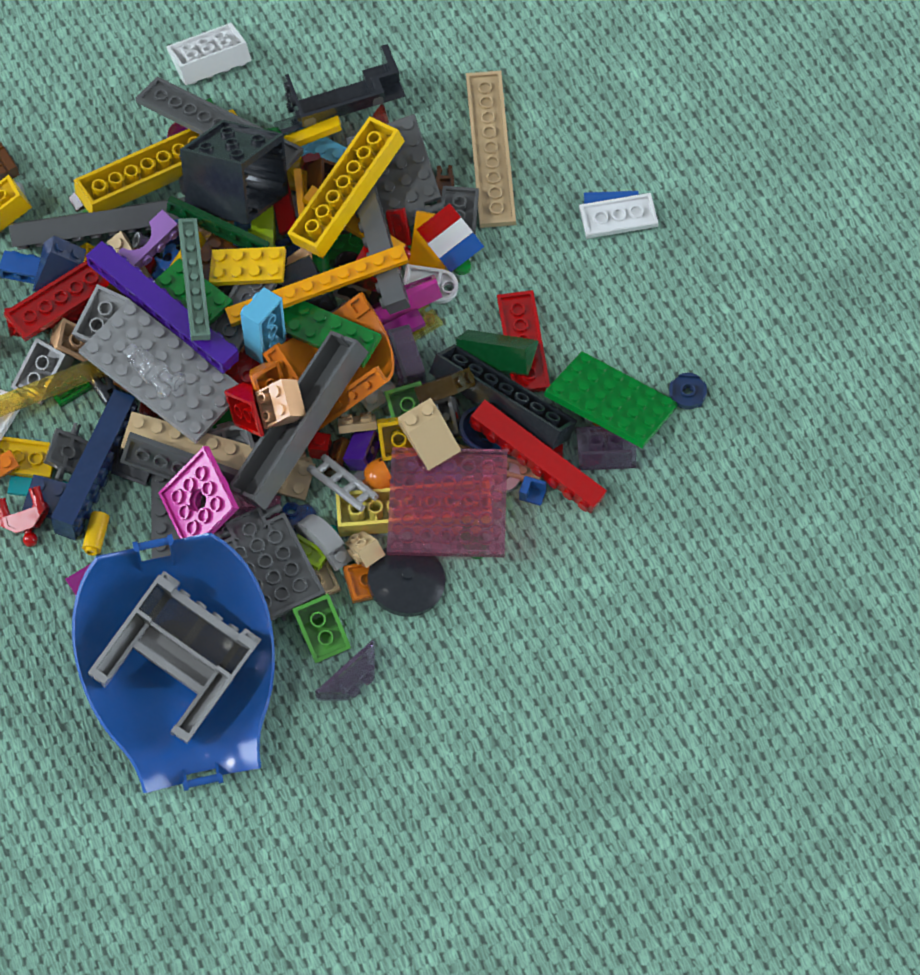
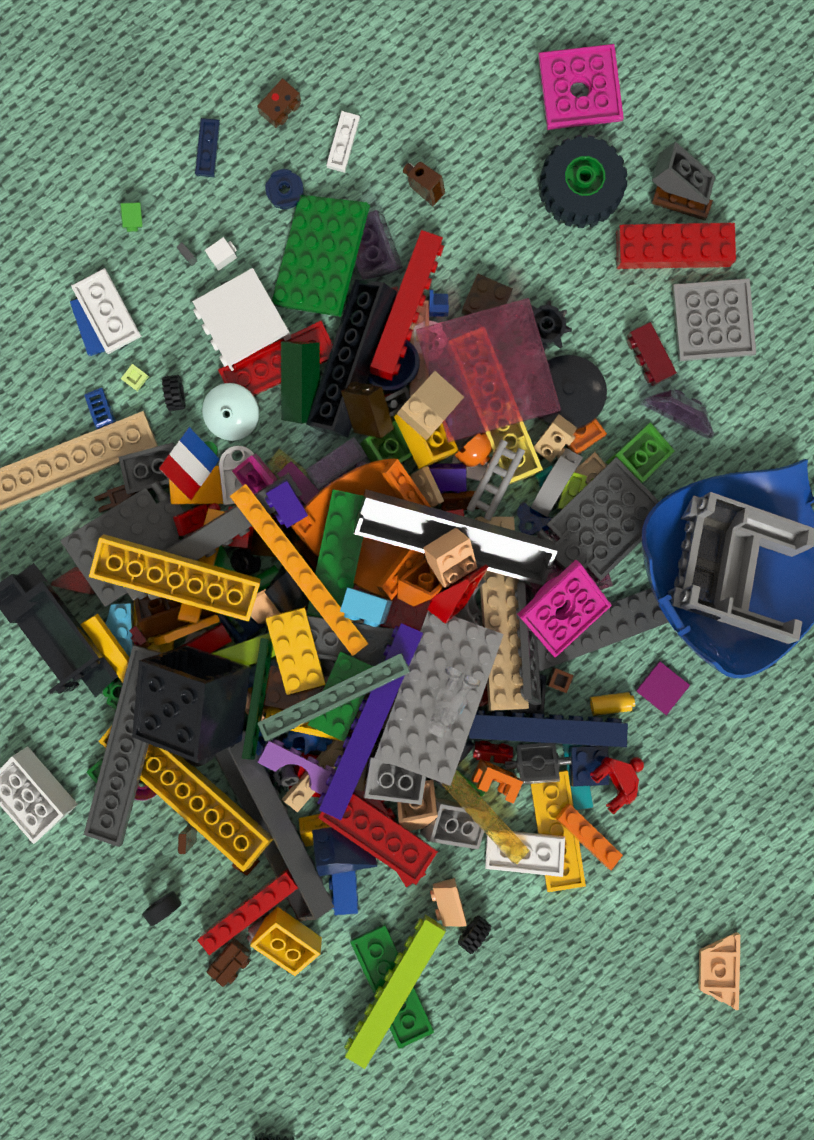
camera: 110 degrees left, 25 degrees up
none -> blue slope [84,388,116,429]
none -> bright green brick [120,203,143,232]
none -> yellowish green plate [121,364,149,392]
none -> black tyre [142,891,182,926]
none -> black tyre [162,375,186,411]
none -> dark grey tile [177,242,198,266]
none -> reddish brown tile [178,824,197,854]
none -> white panel [192,268,292,371]
none -> dark blue tile [195,118,220,177]
none -> red brick [197,868,298,955]
none -> light aqua dish [202,383,259,441]
none -> white brick [205,237,237,271]
none -> reddish brown brick [257,78,301,128]
none -> dark purple brick [265,479,308,528]
none -> white plate [327,111,360,173]
none -> reddish brown torso [403,162,445,207]
none -> dark brown brick [461,274,513,329]
none -> orange panel [471,759,523,804]
none -> red hinge [473,740,513,764]
none -> black brick [519,301,572,353]
none -> dark pink piece [538,44,624,130]
none -> black wheel [539,135,628,228]
none -> reddish brown brick [546,667,574,693]
none -> red brick [616,223,736,269]
none -> dark red brick [626,322,677,387]
none -> reddish brown plate [651,186,713,221]
none -> dark grey slope [652,141,715,205]
none -> light grey plate [672,278,756,362]

